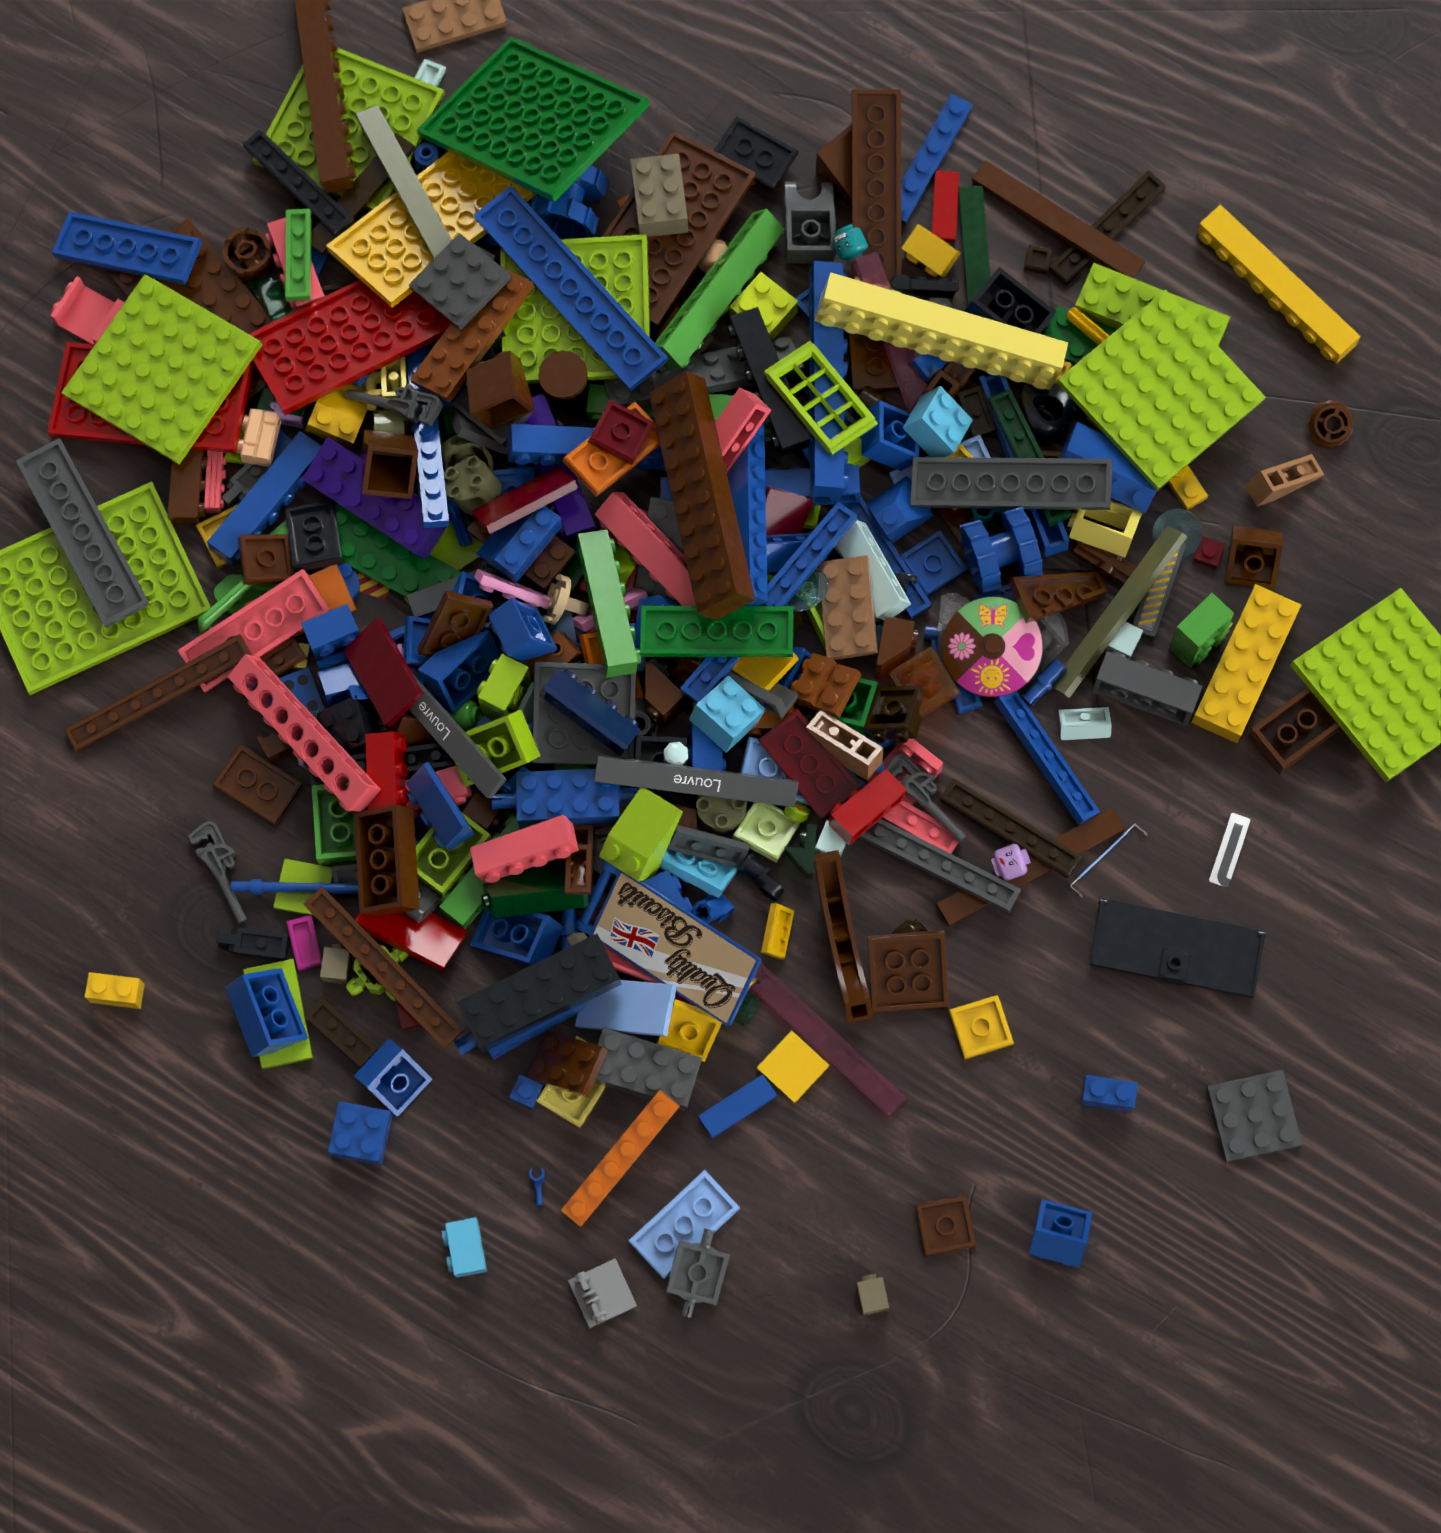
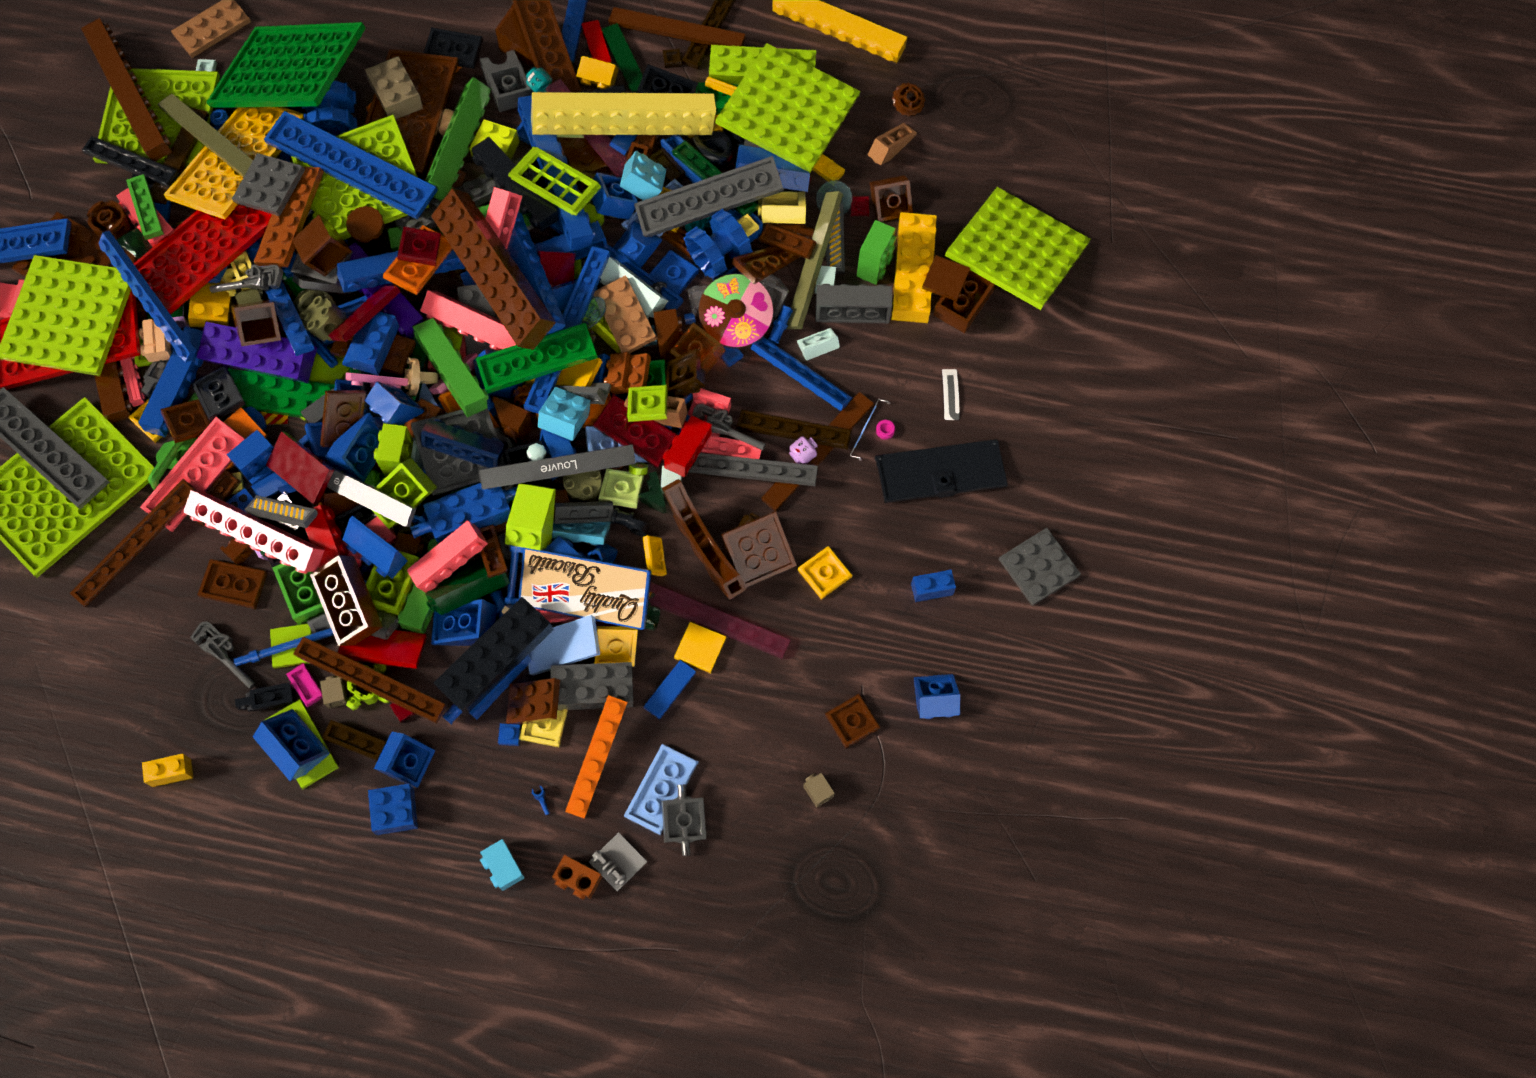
camera: 25 degrees left, 5 degrees down
none -> blue plate [99,231,196,363]
none -> tile [245,495,318,528]
none -> dark orange brick [552,855,602,900]
none -> lime tile [627,385,668,422]
none -> light yellow tile [737,214,759,237]
none -> reddish brown tile [759,223,817,259]
none -> dark pink tile [876,420,895,440]
none -> reddish brown tile [922,255,970,301]

